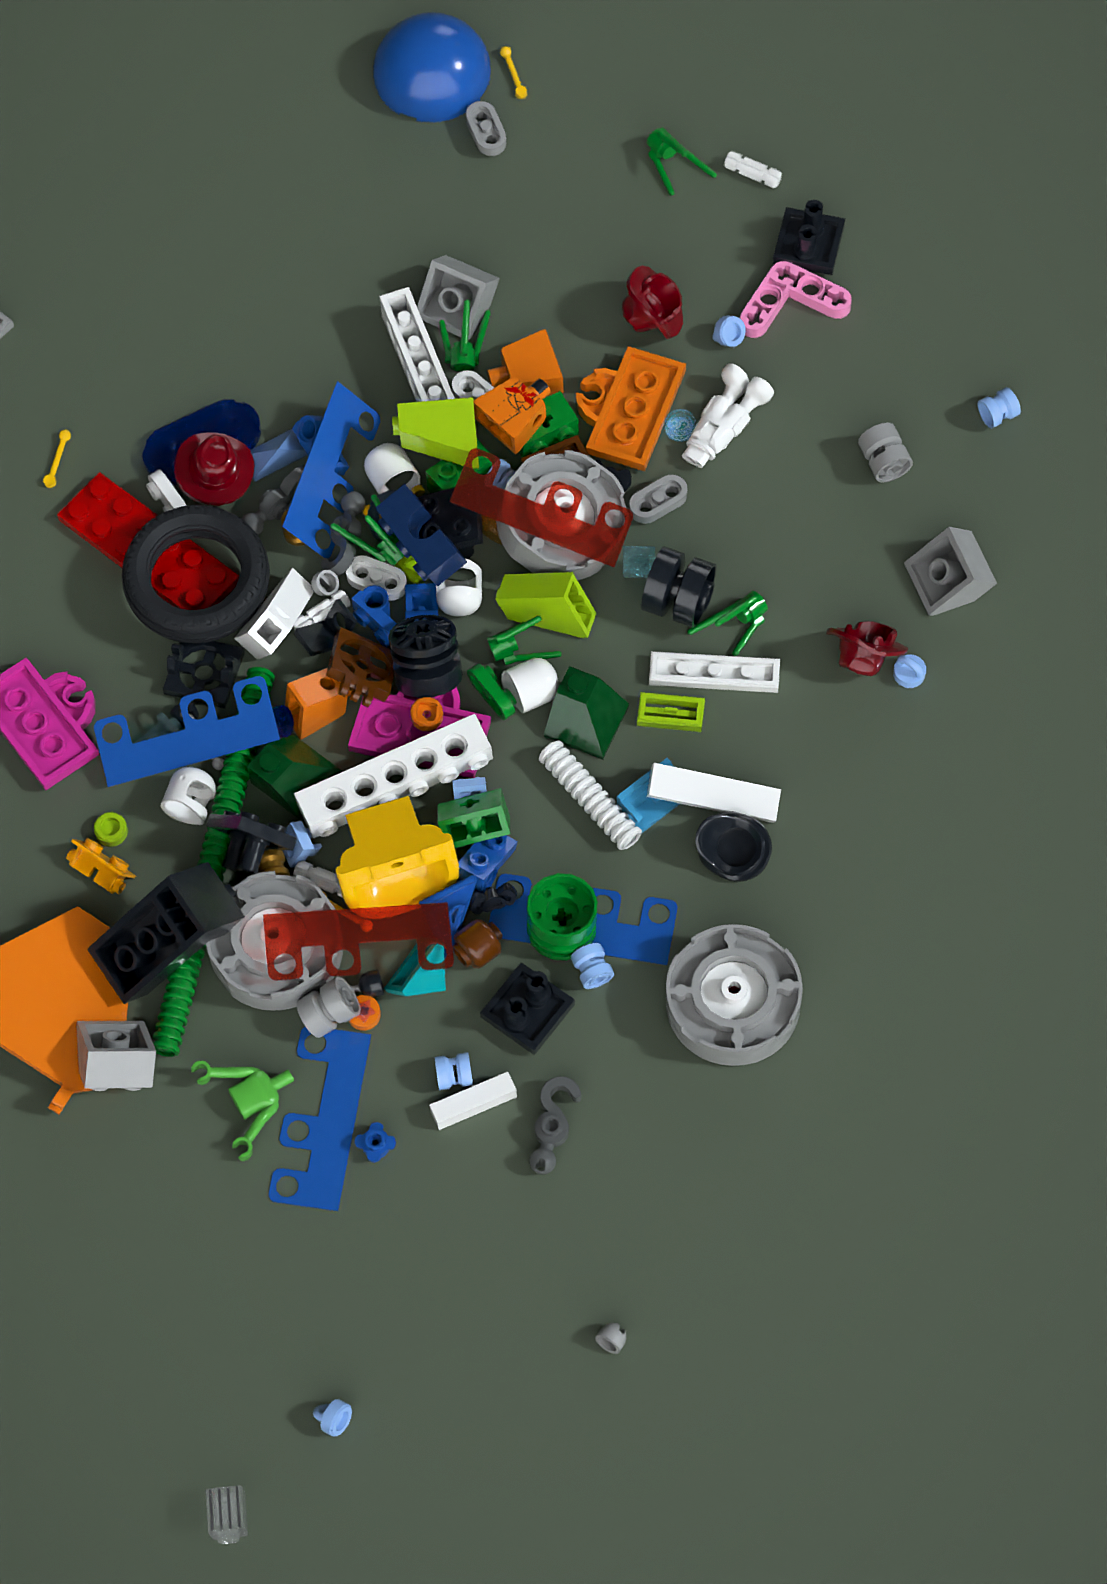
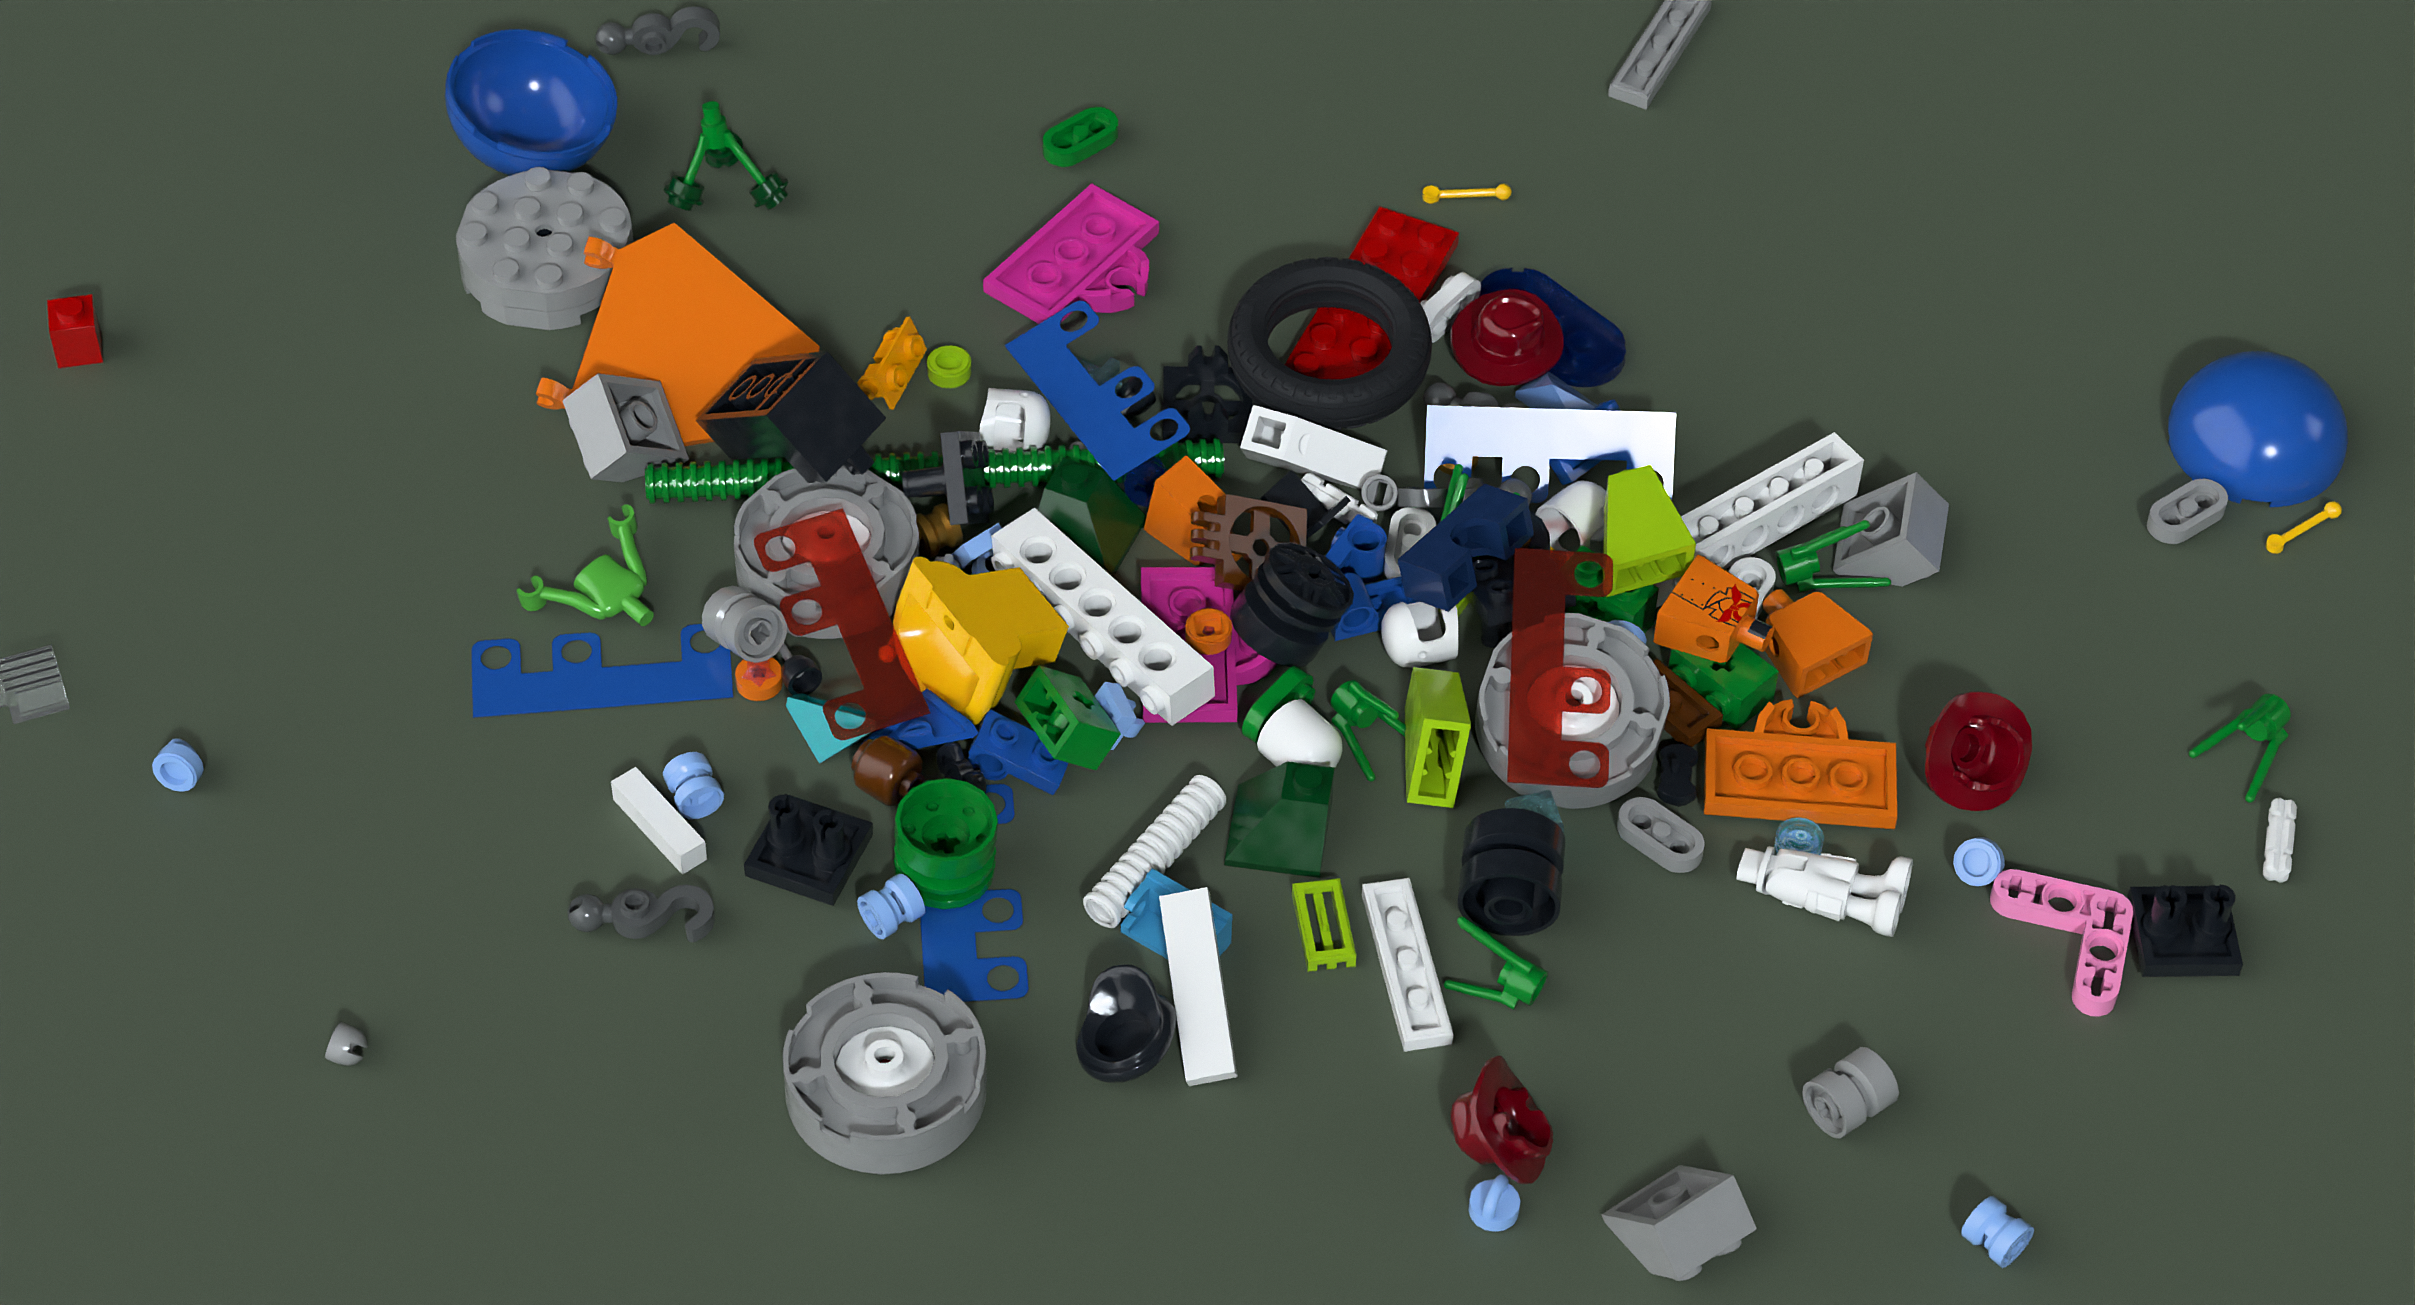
camera: 70 degrees right, 15 degrees down
blue plate [355,1122,396,1162] -> none

